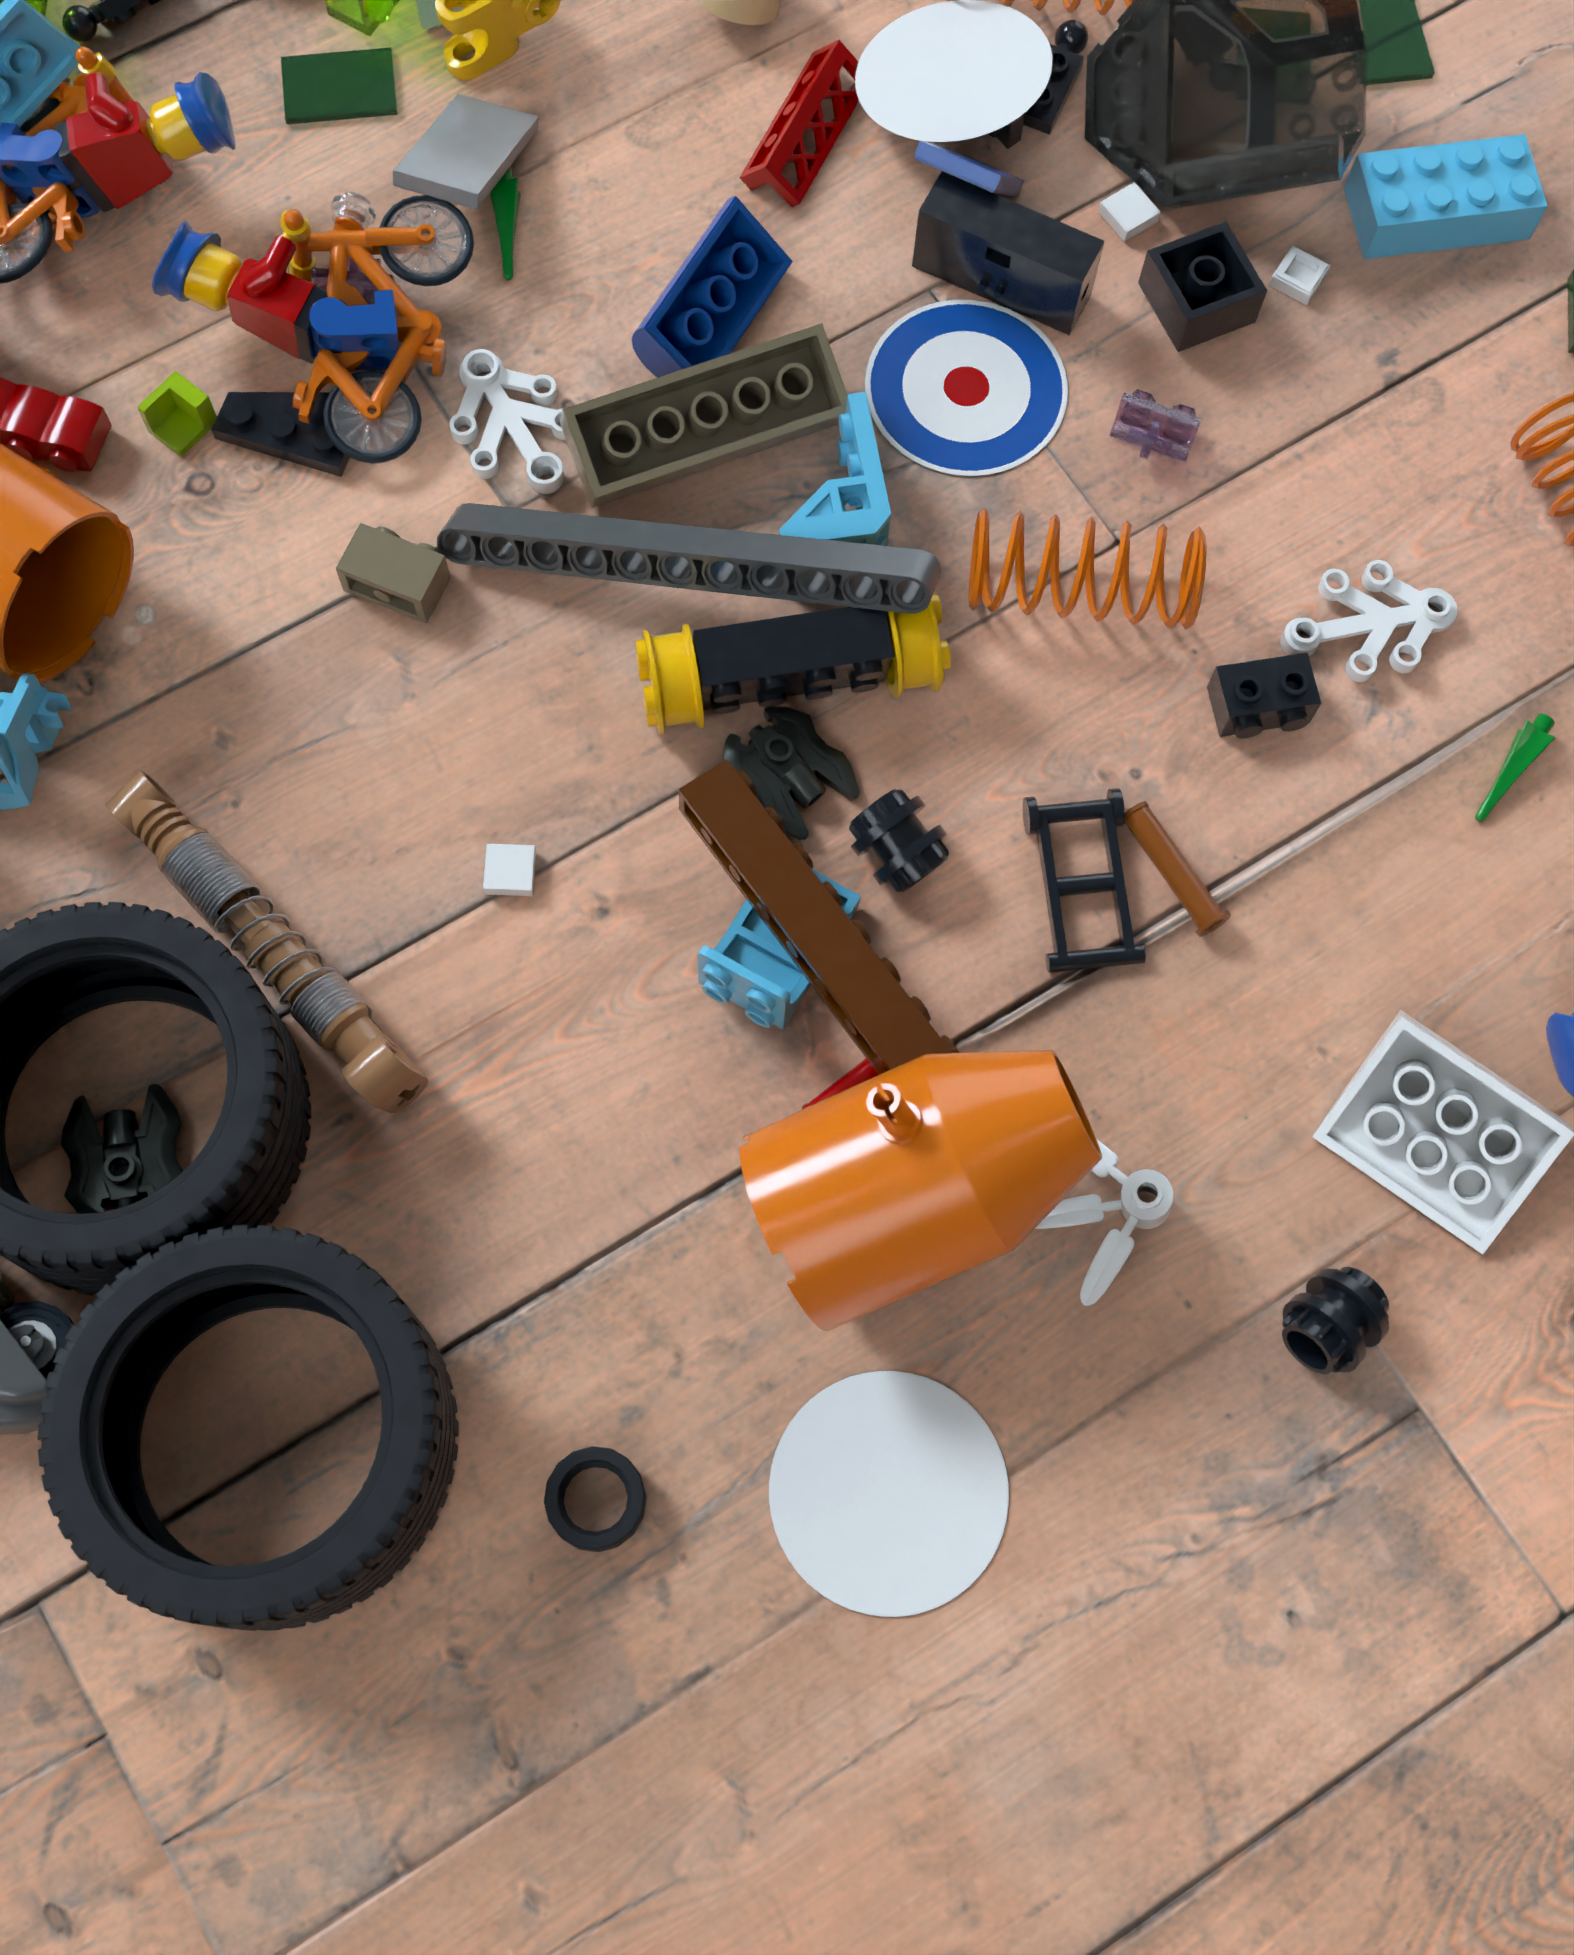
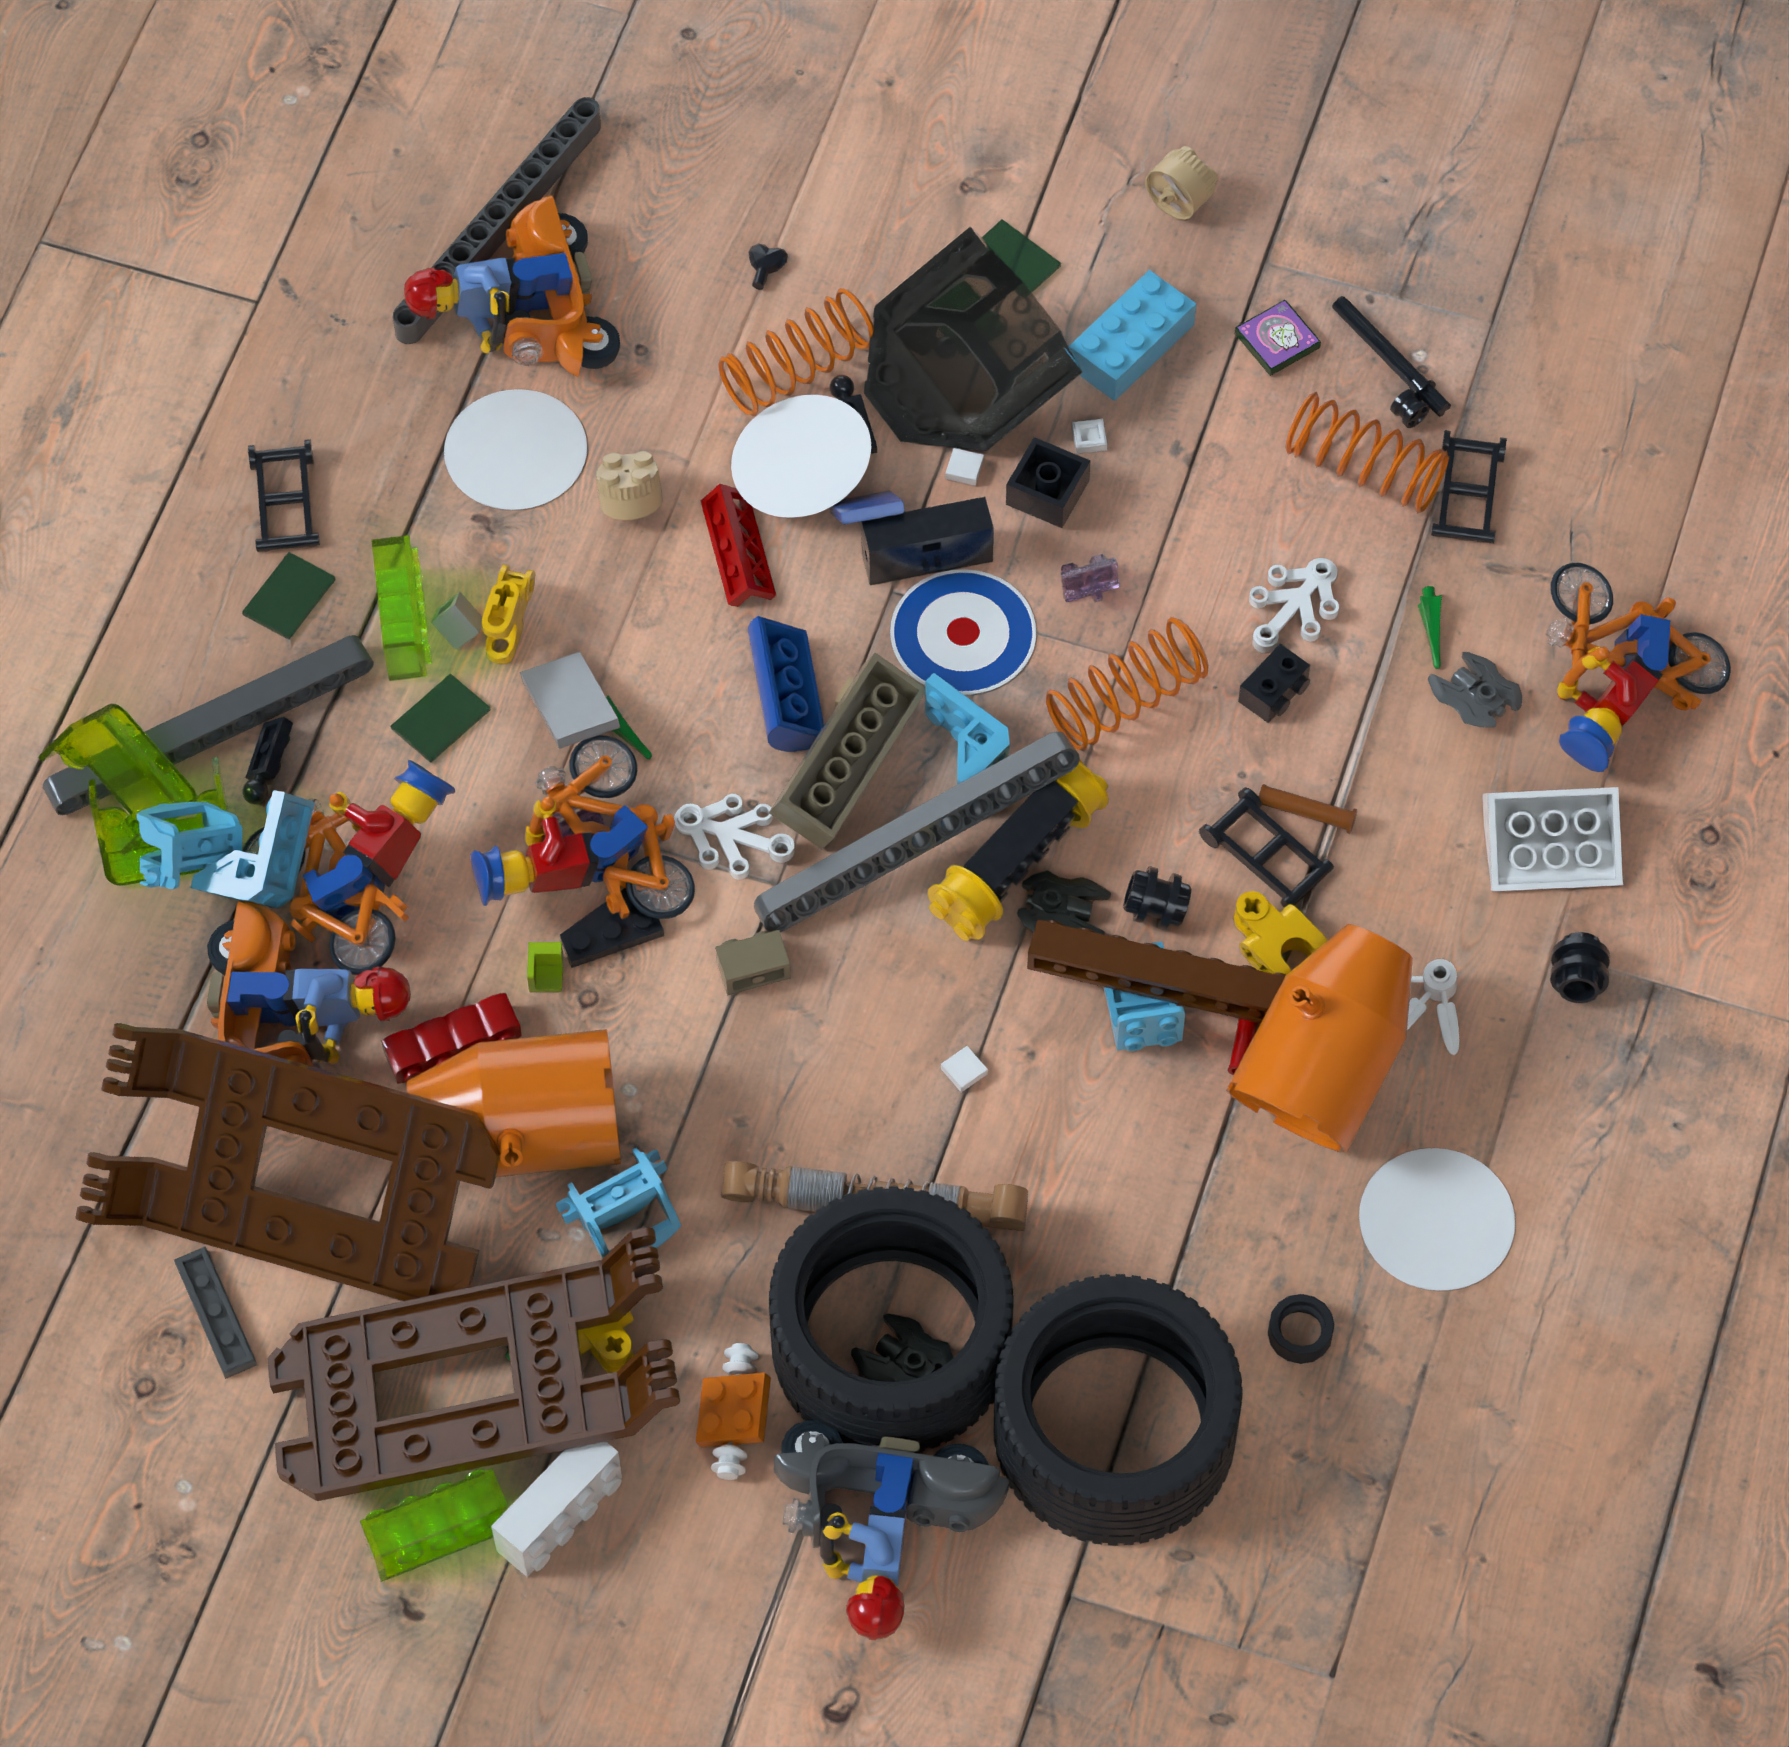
camera: 35 degrees left, 10 degrees down
none -> yellow piece [1233,891,1327,975]
none -> dark grey piece [1428,652,1522,727]

